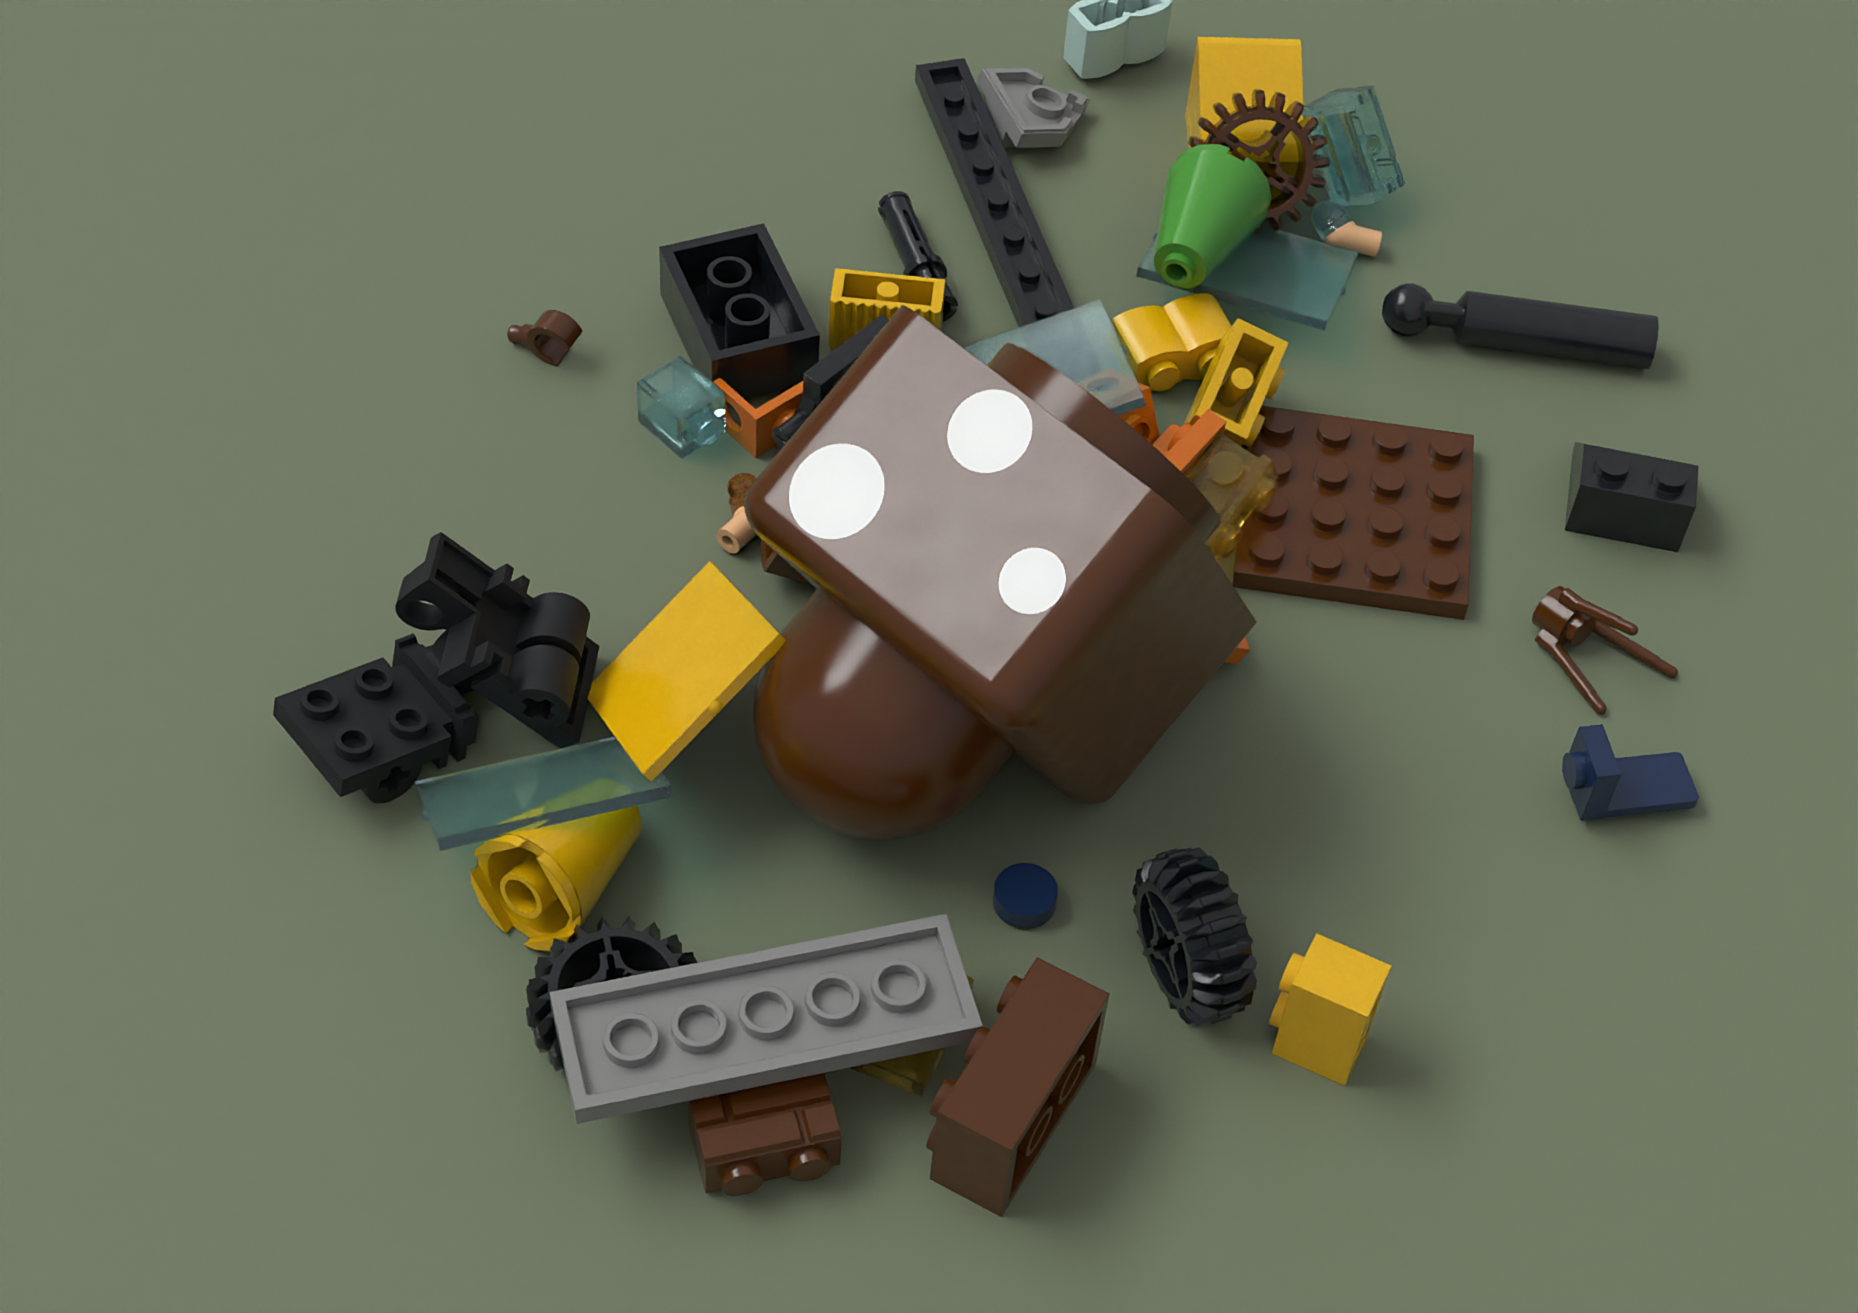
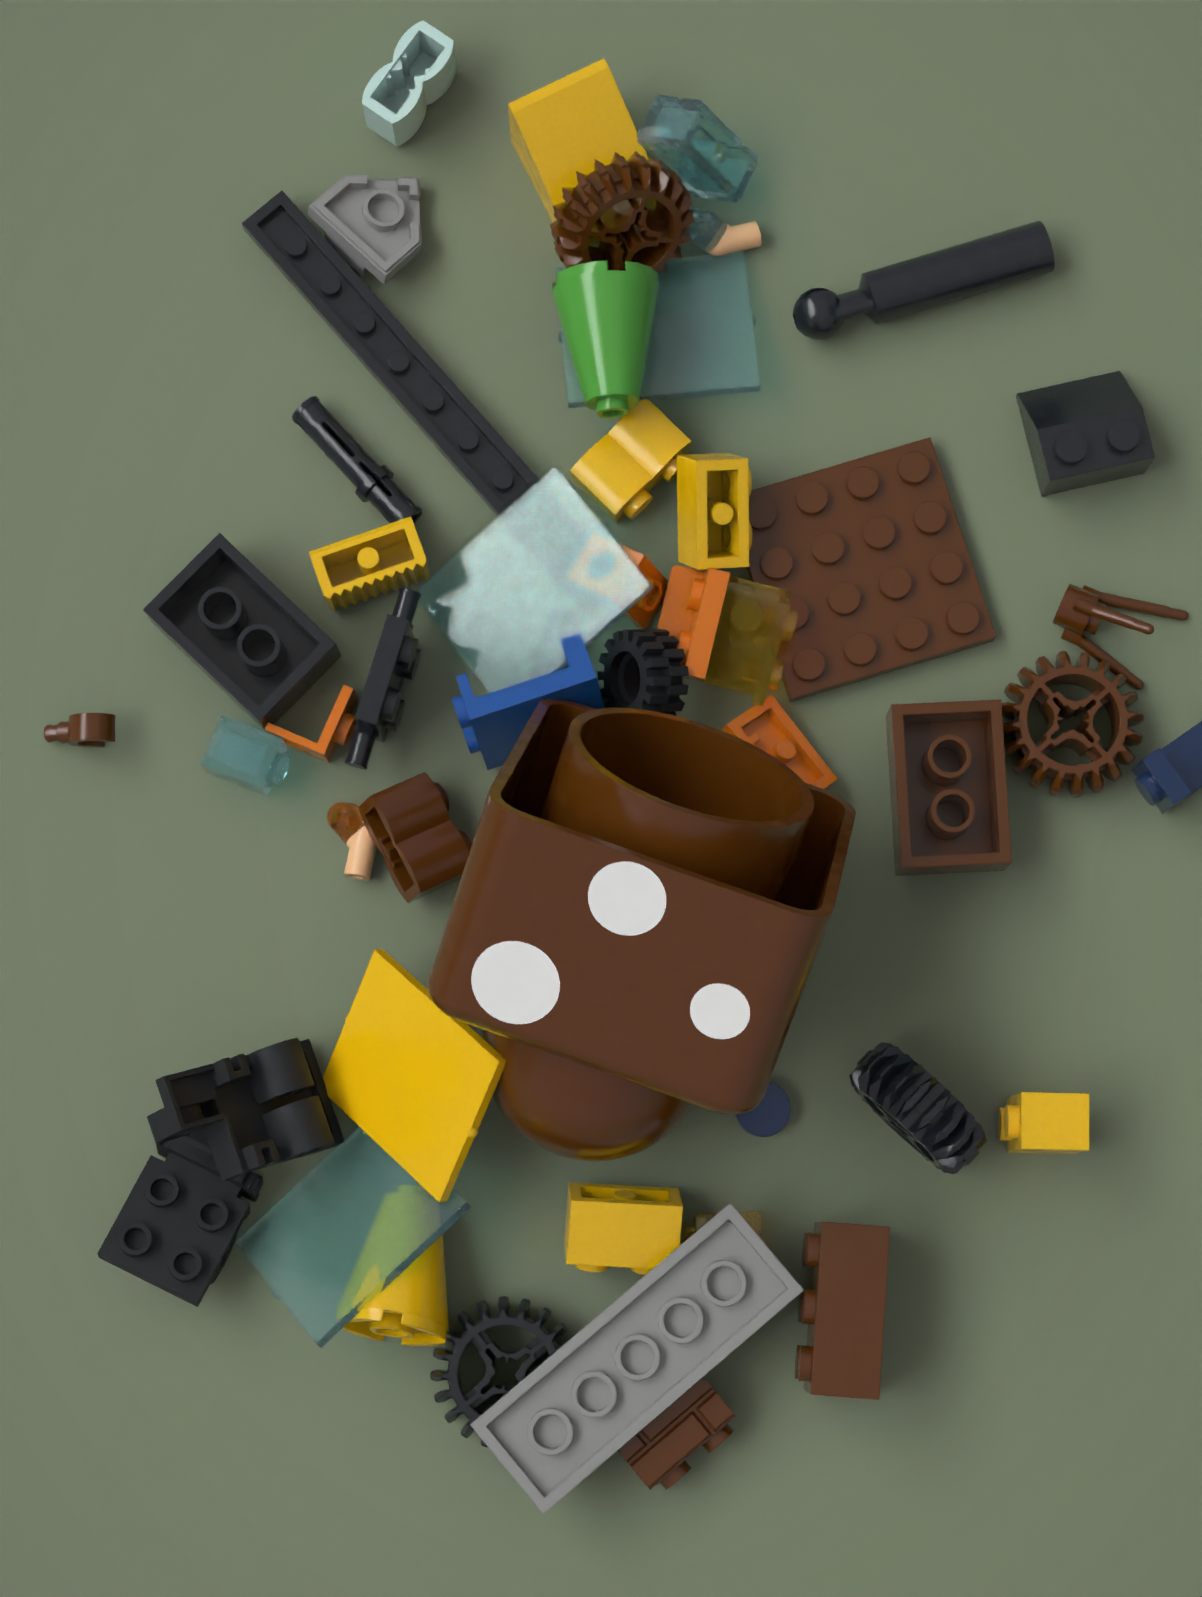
camera: 20 degrees left, 30 degrees up
none -> yellow brick [564,1182,683,1275]
none -> reddish brown brick [886,699,1012,876]
none -> reddish brown gear [1001,651,1144,798]

